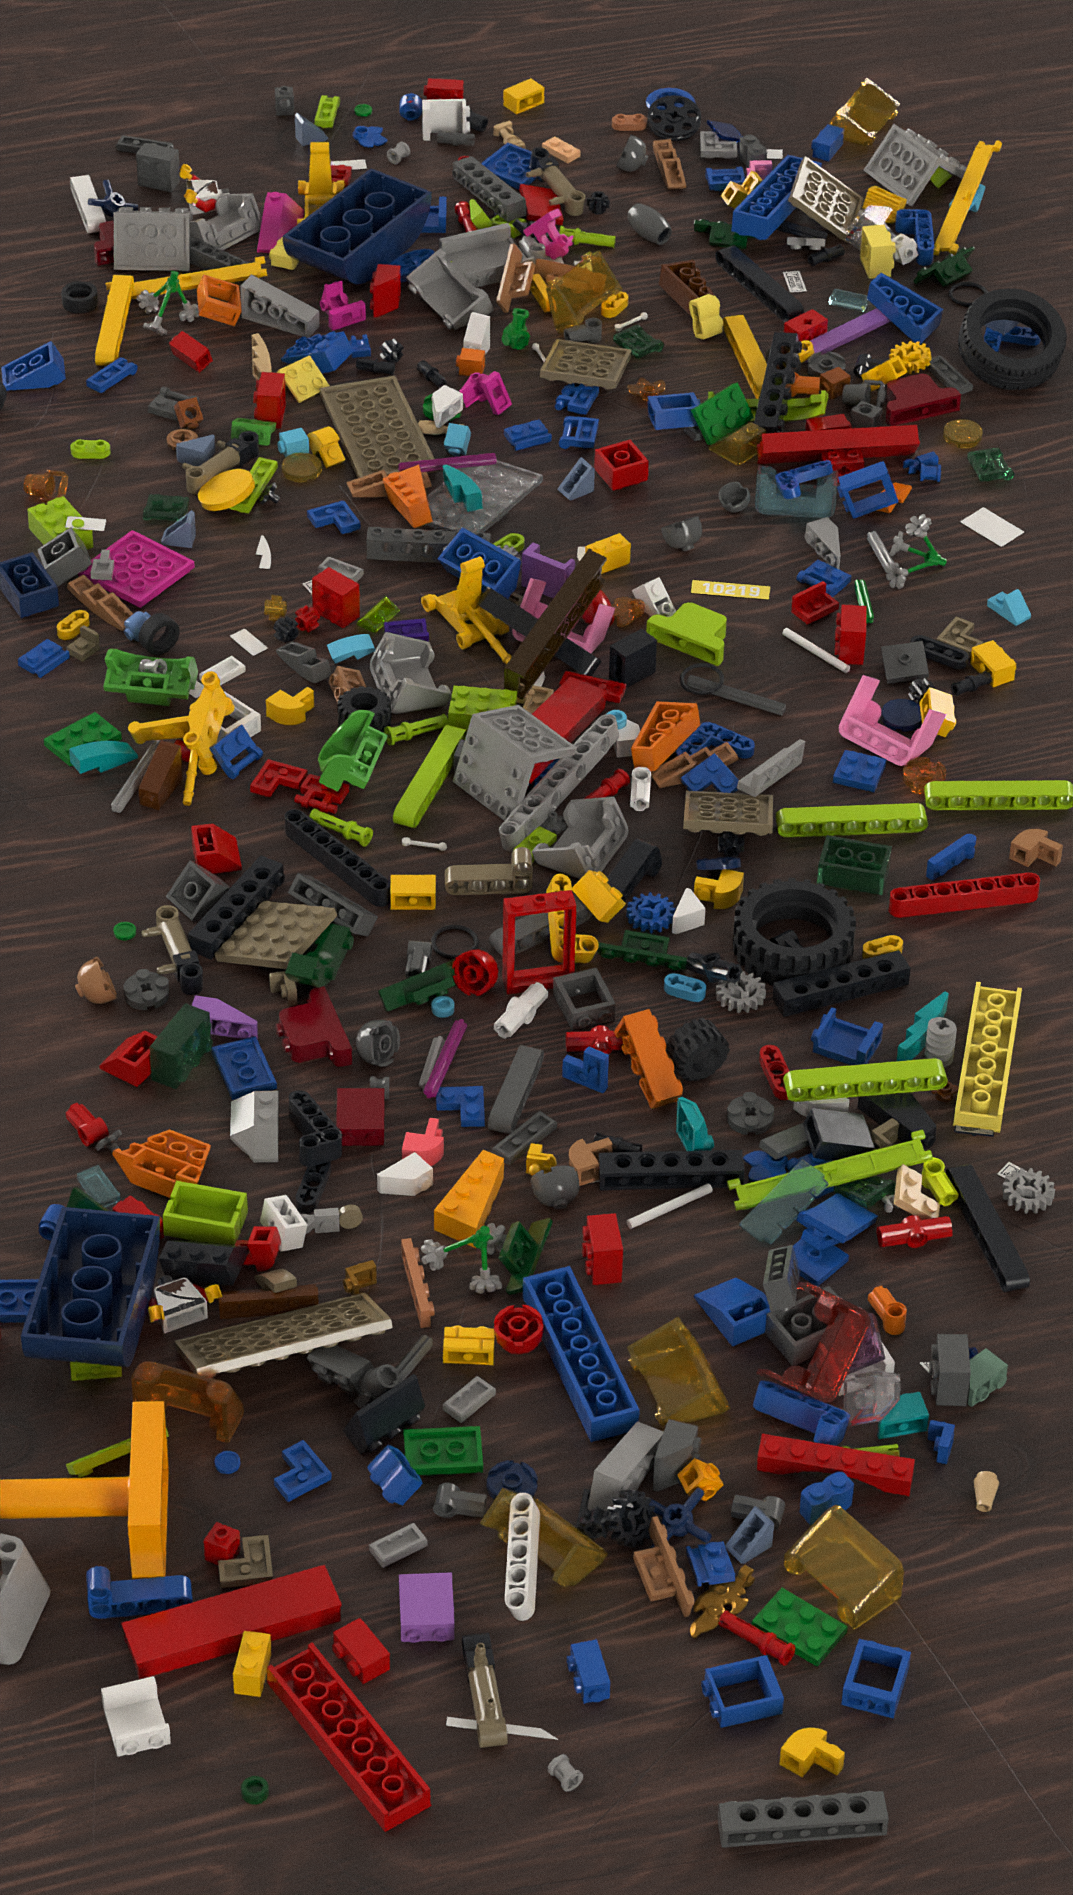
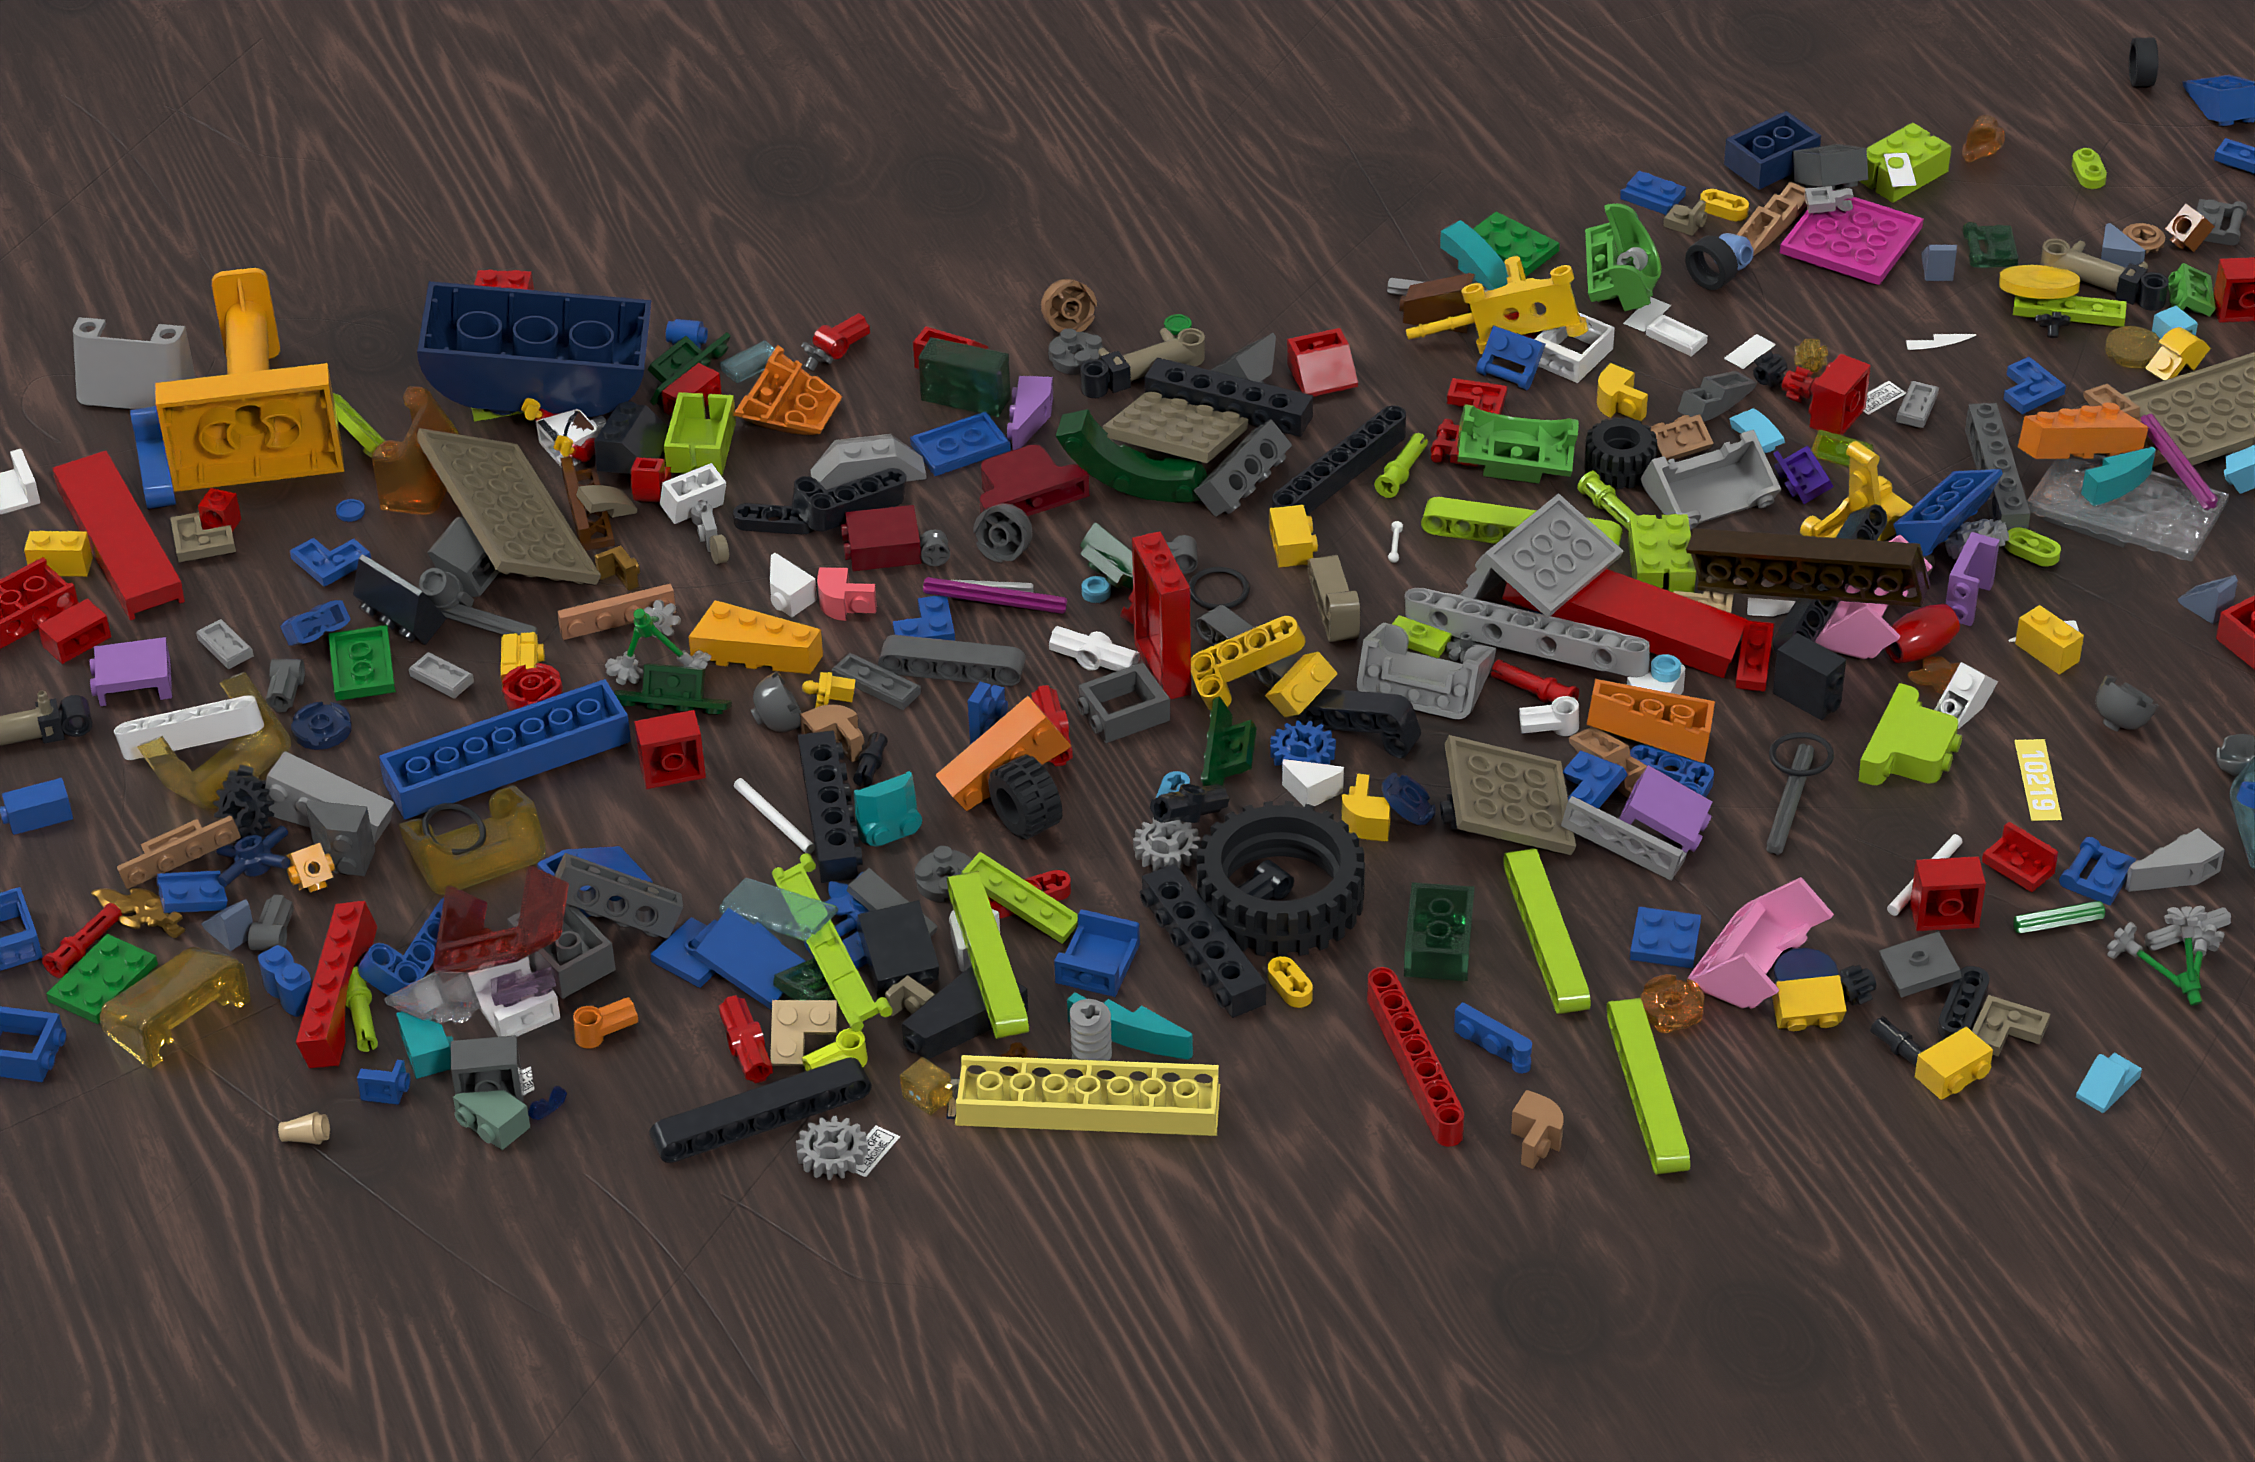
camera: 85 degrees right, 0 degrees up
none -> black tyre [422,803,486,855]
none -> clear yellow brick [900,1057,953,1116]
none -> lime plate [961,852,1078,944]
none -> medium lavender panel [1619,765,1712,853]

